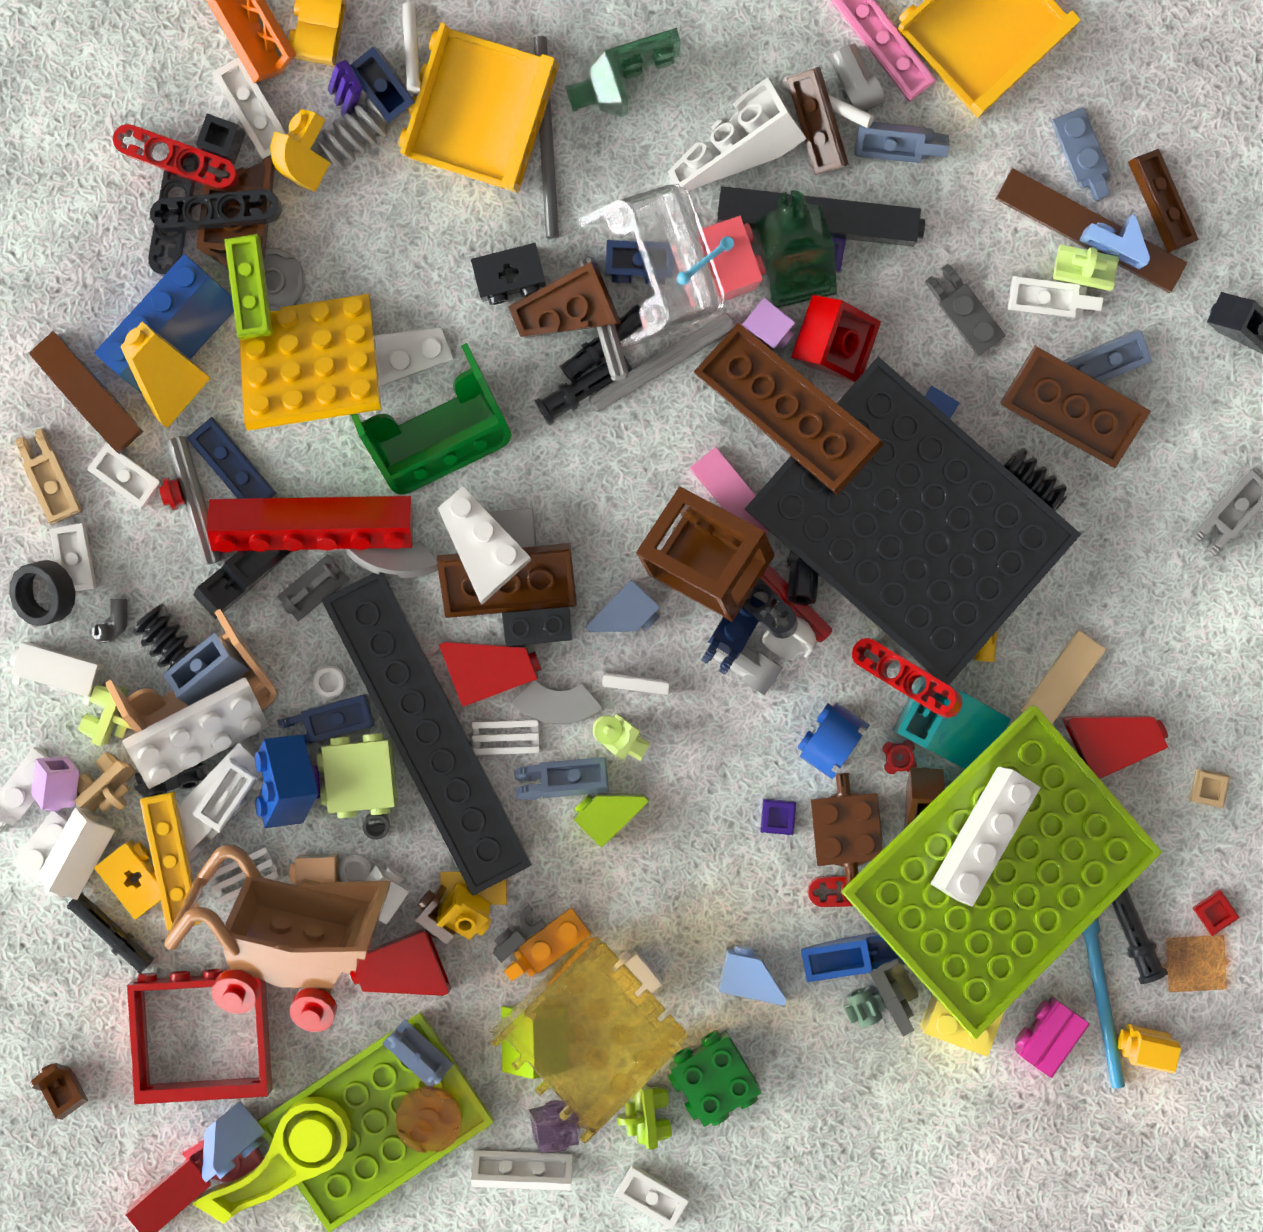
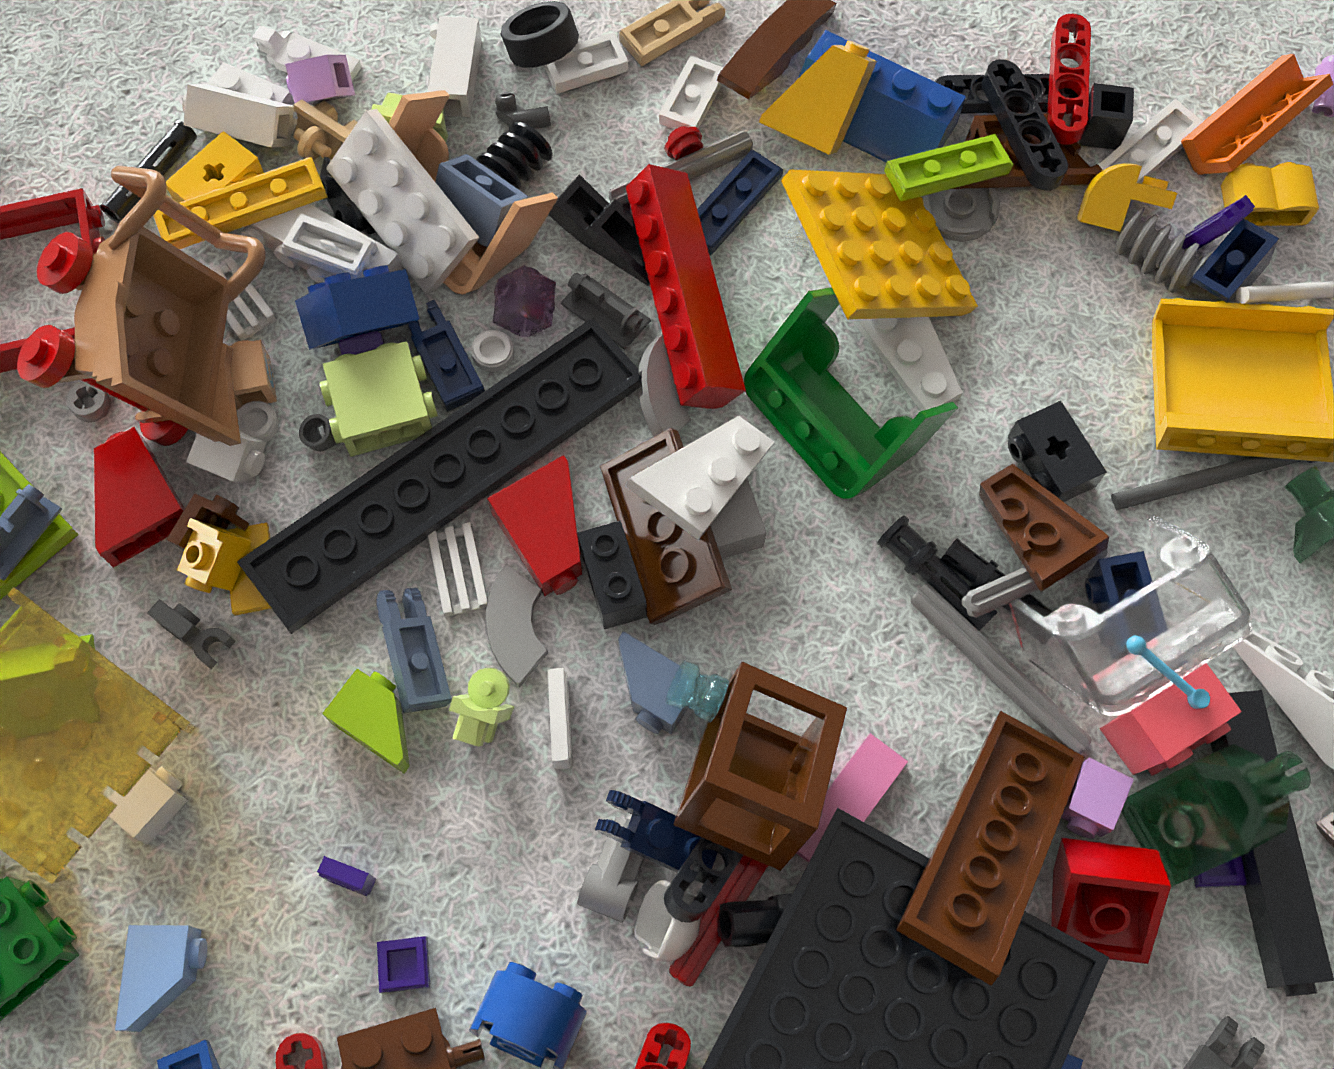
camera: 75 degrees right, 20 degrees down
light orange hinge [504,907,591,982] -> none
none -> dark purple tile [317,856,376,896]
none -> clear purple brick [493,265,556,337]
none -> clear light blue wheel [666,660,729,722]

